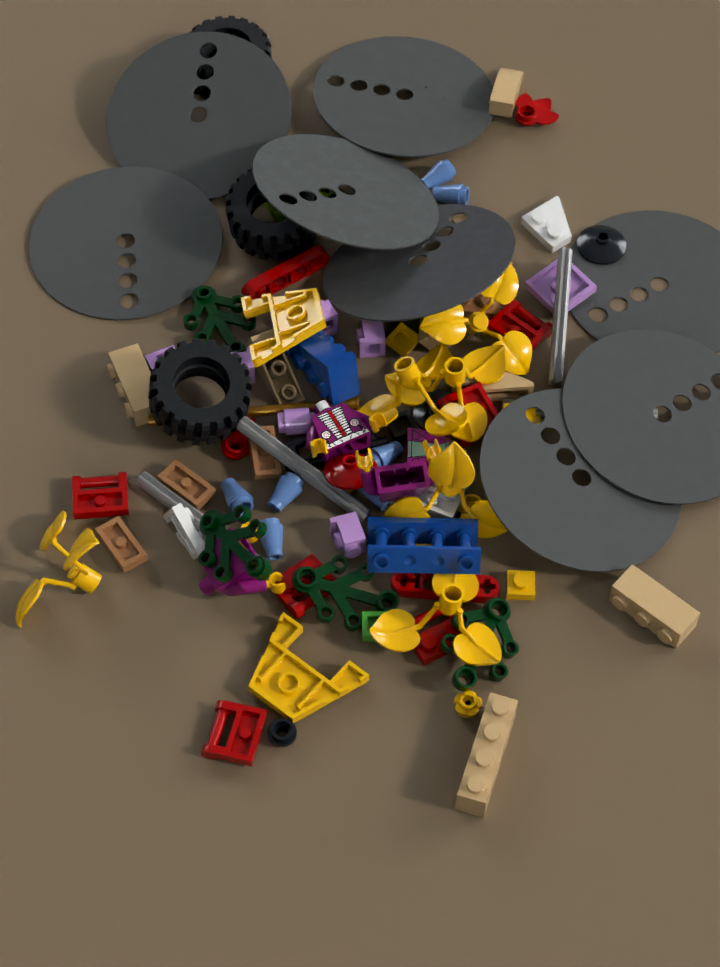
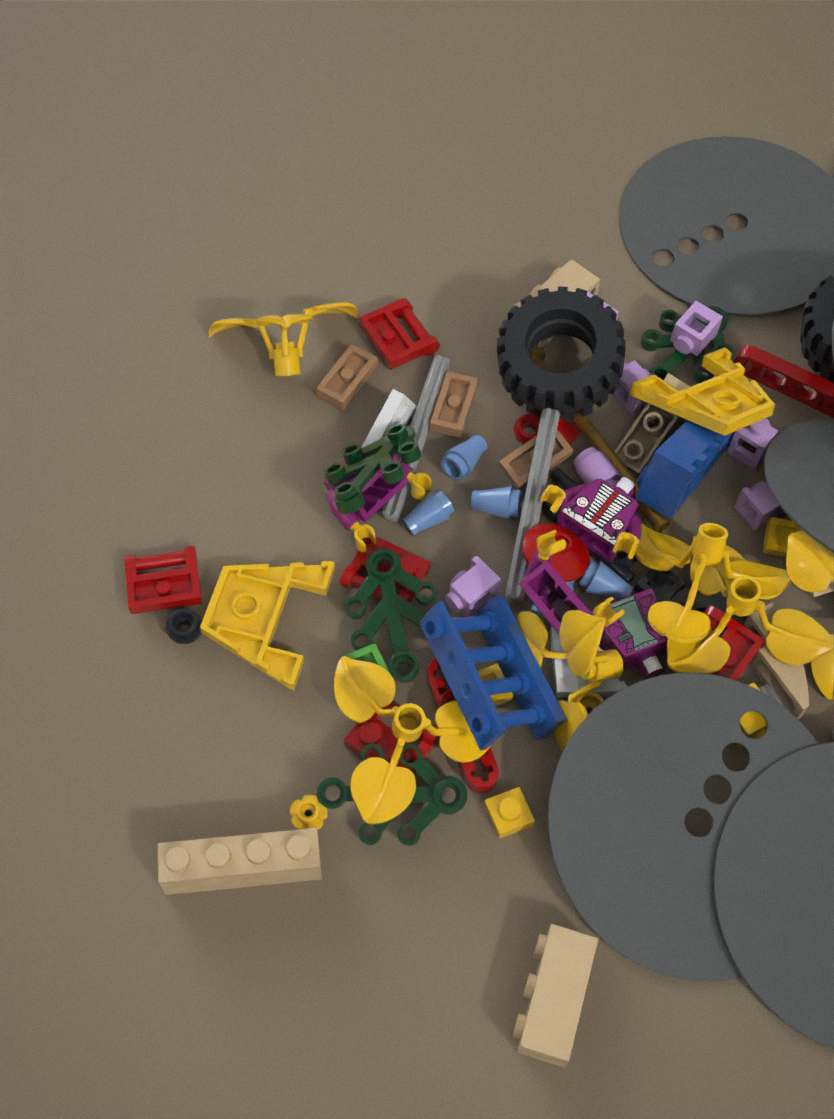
camera: 65 degrees right, 5 degrees up
none -> lavender brick [670,301,723,356]

